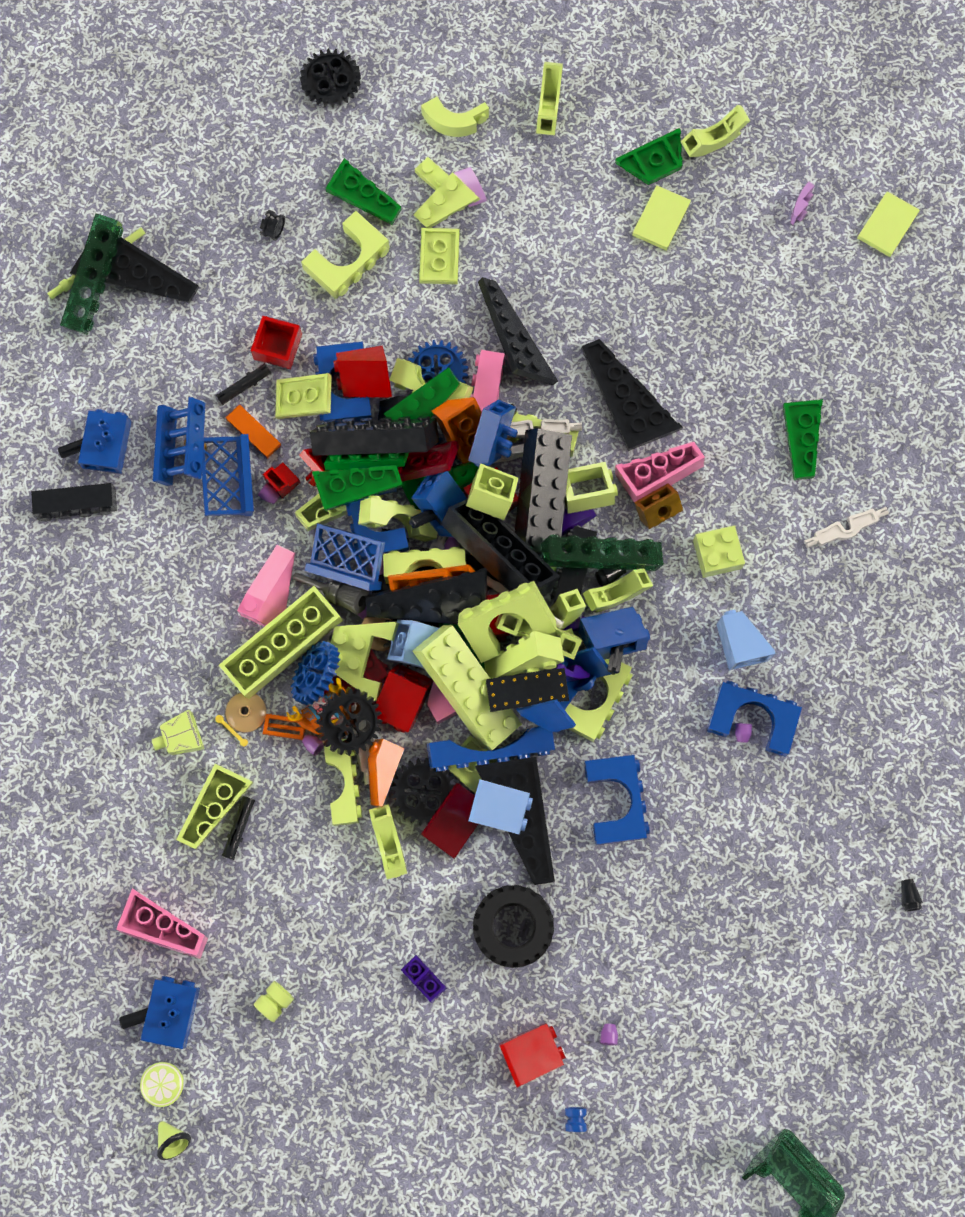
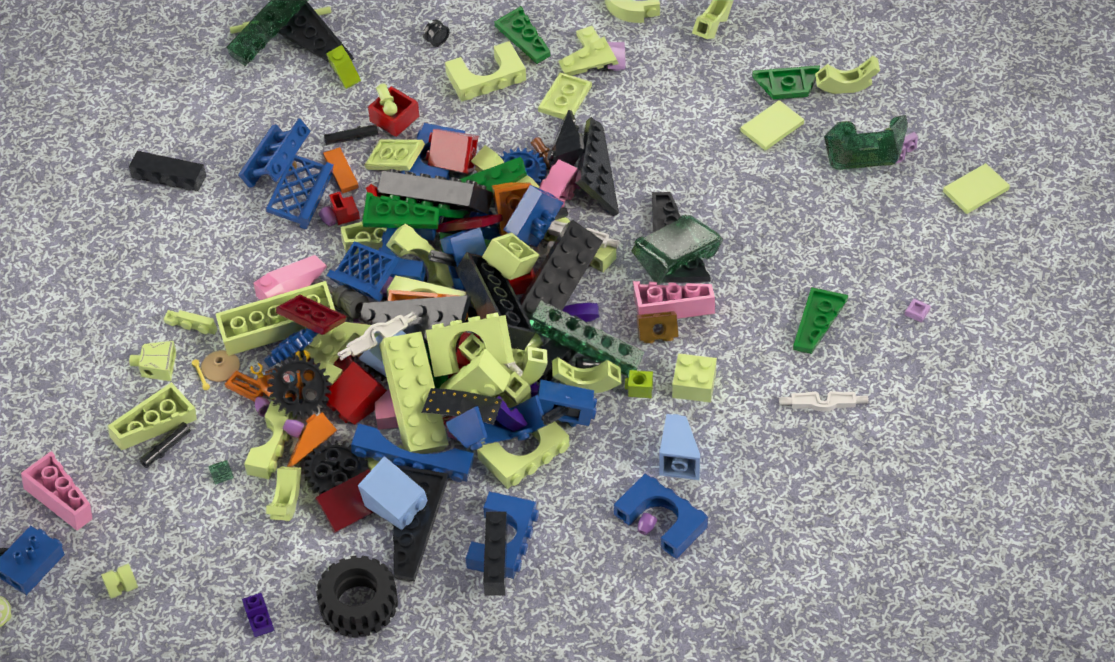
camera: 25 degrees right, 25 degrees down
blue piece [58,409,132,474] -> none
yellowish green window [565,462,618,514] -> none
none -> yellowish green hinge [164,310,218,335]
none -> clear green tile [208,460,234,485]
none -> dark red tile [276,294,346,335]
none -> medium lavender hose [283,420,304,438]
none -> lime slope [326,45,361,89]
none -> white piece [338,312,417,360]
none -> yellowish green pin [376,84,397,116]
none -> black brick [483,511,508,596]
none -> dark orange pin [531,137,550,170]
none -> black wedge [547,110,584,169]
none -> lime brick [625,370,653,398]
none -> clear green windscreen [631,214,723,285]
none -> clear green windscreen [824,115,908,170]
none -> lavender tile [905,299,931,323]

